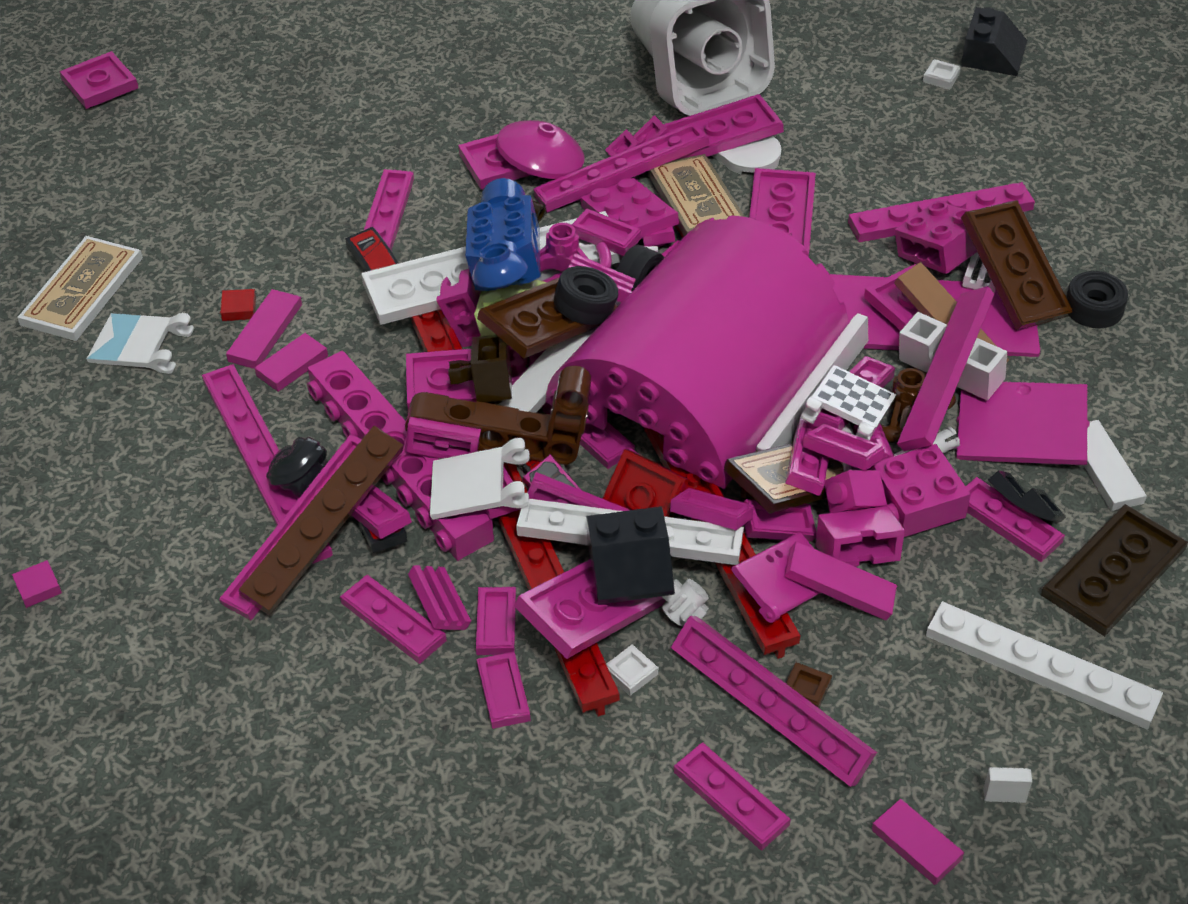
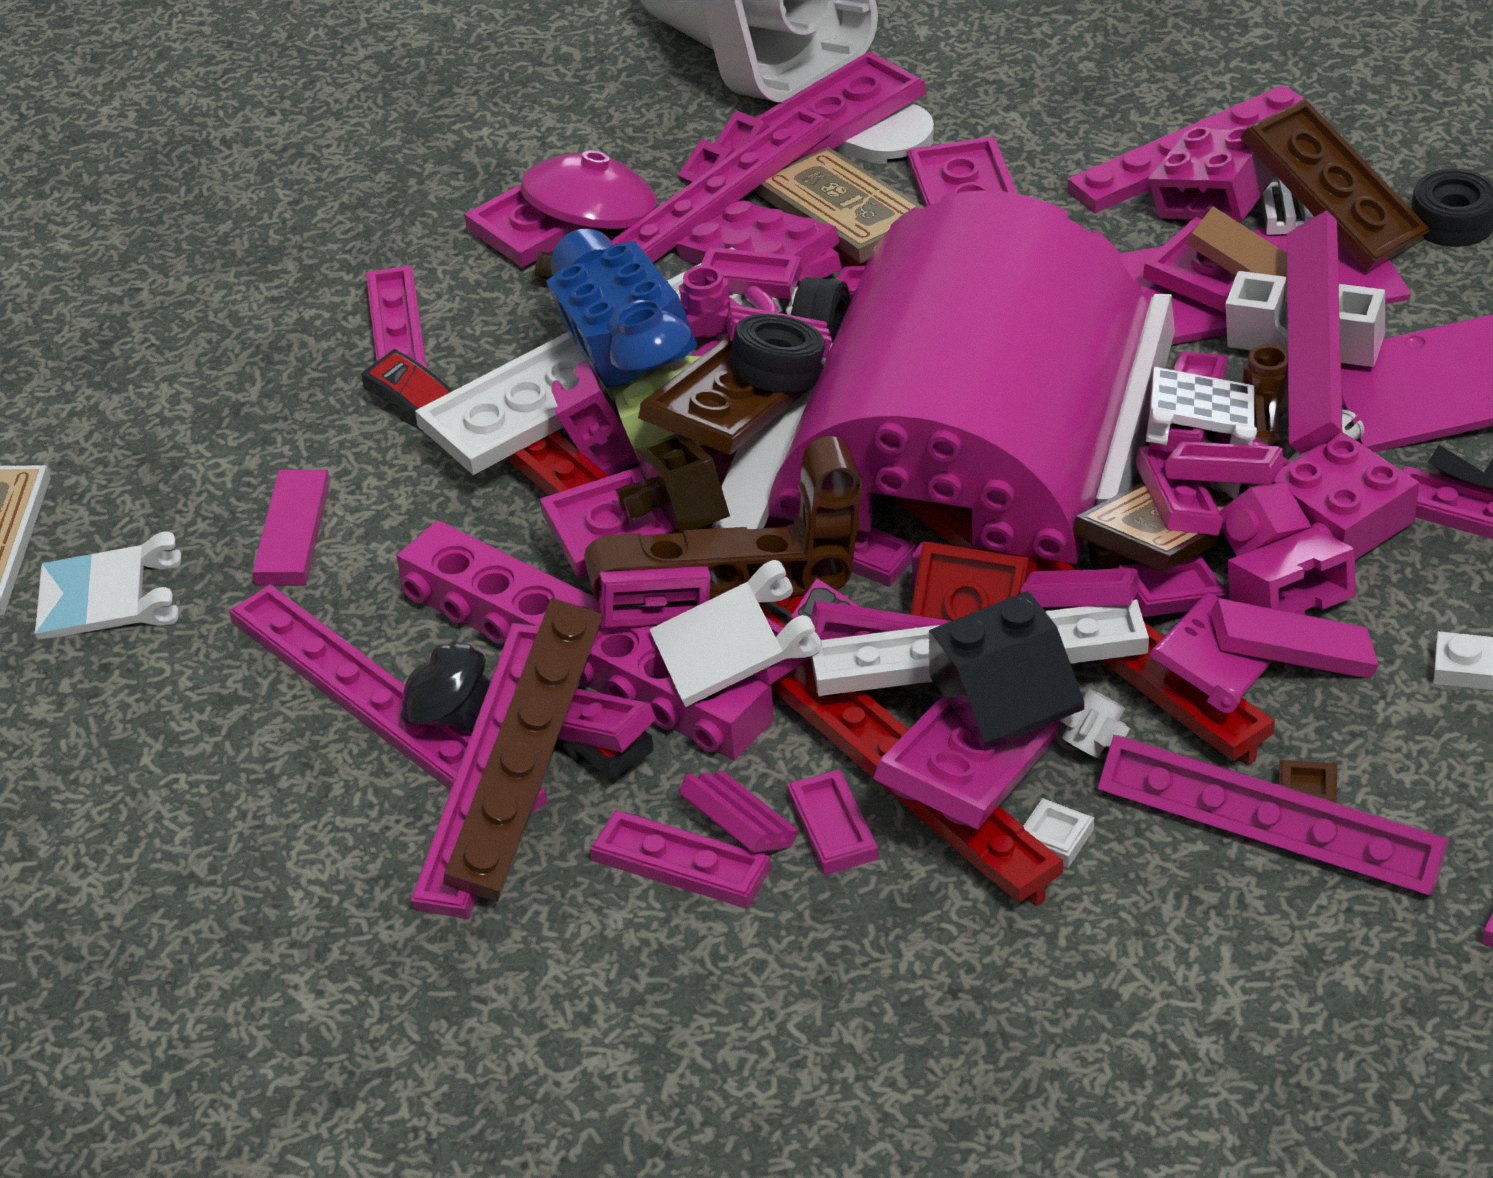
camera: 15 degrees left, 5 degrees down
dark pink tile [12,560,62,608] -> none
red tile [220,289,256,321] -> none
dark pink tile [255,333,328,392] -> none
dark pink tile [477,652,531,729] -> none
dark pink tile [674,742,791,851] -> none

